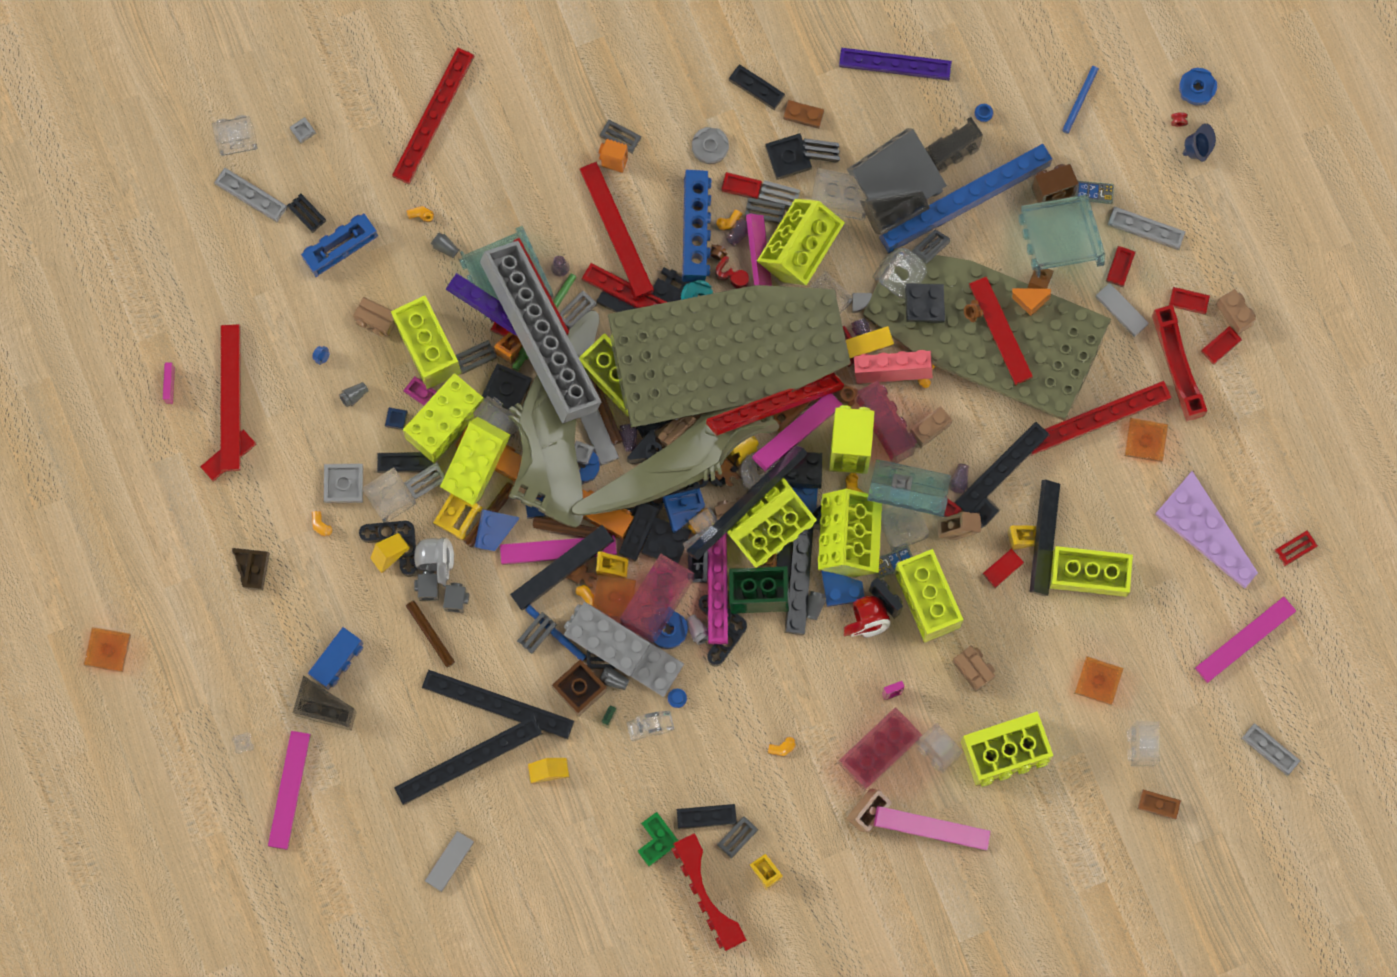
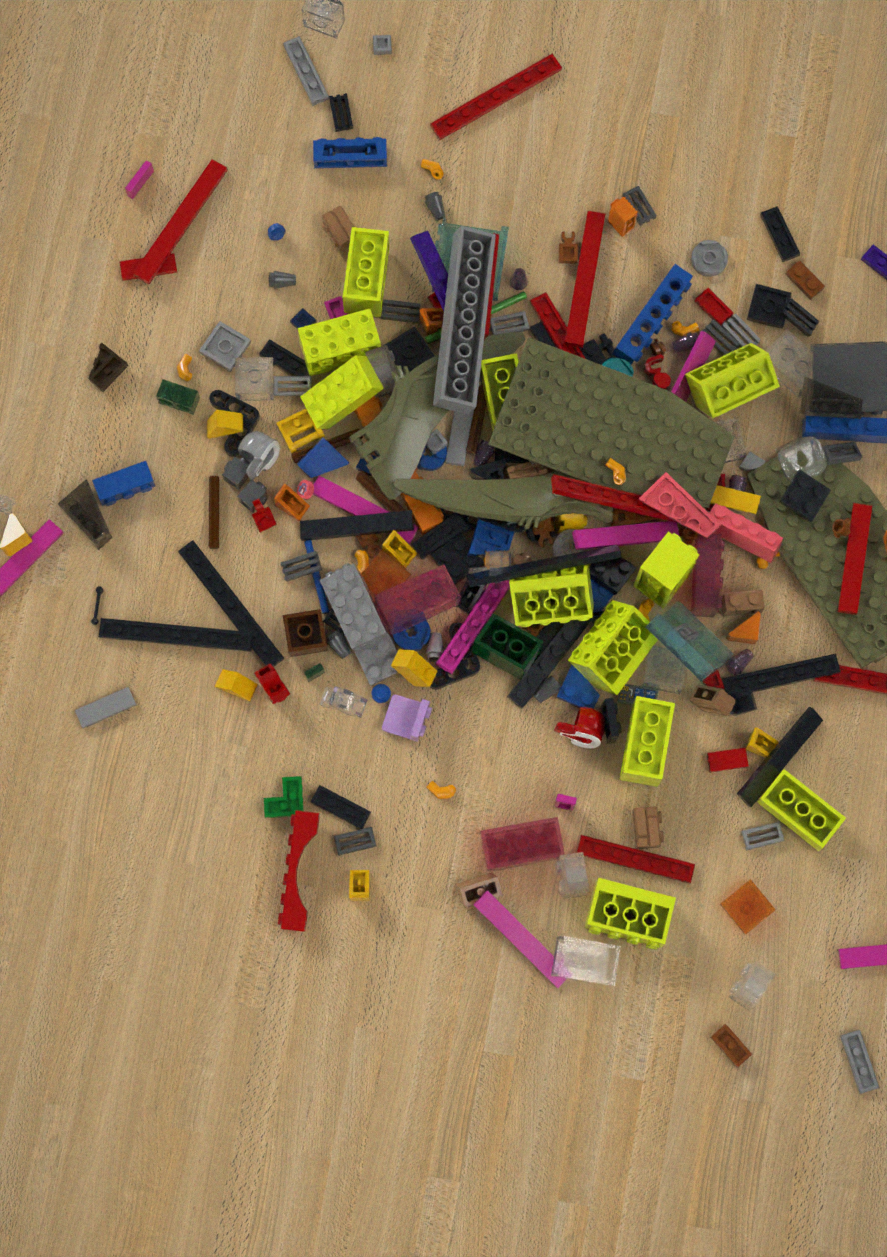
camera: 30 degrees right, 0 degrees up
none -> slope [0,514,33,556]
none -> black hinge [91,586,104,625]
none -> clear green brick [156,379,200,415]
none -> red plate [251,498,277,532]
none -> red brick [254,663,290,704]
none -> orange slope [274,484,310,521]
none -> coral tile [297,480,314,500]
none -> lavender bracket [382,694,432,742]
none -> yellow brick [391,649,438,687]
none -> clear brick [551,936,620,986]
none -> dark orange plate [559,231,578,264]
none -> red tile [576,835,695,884]
none -> light orange arm [605,457,626,485]
none -> coral wing [639,472,721,539]
none -> orange slope [726,611,761,644]
none -> light grey tile [741,822,785,851]

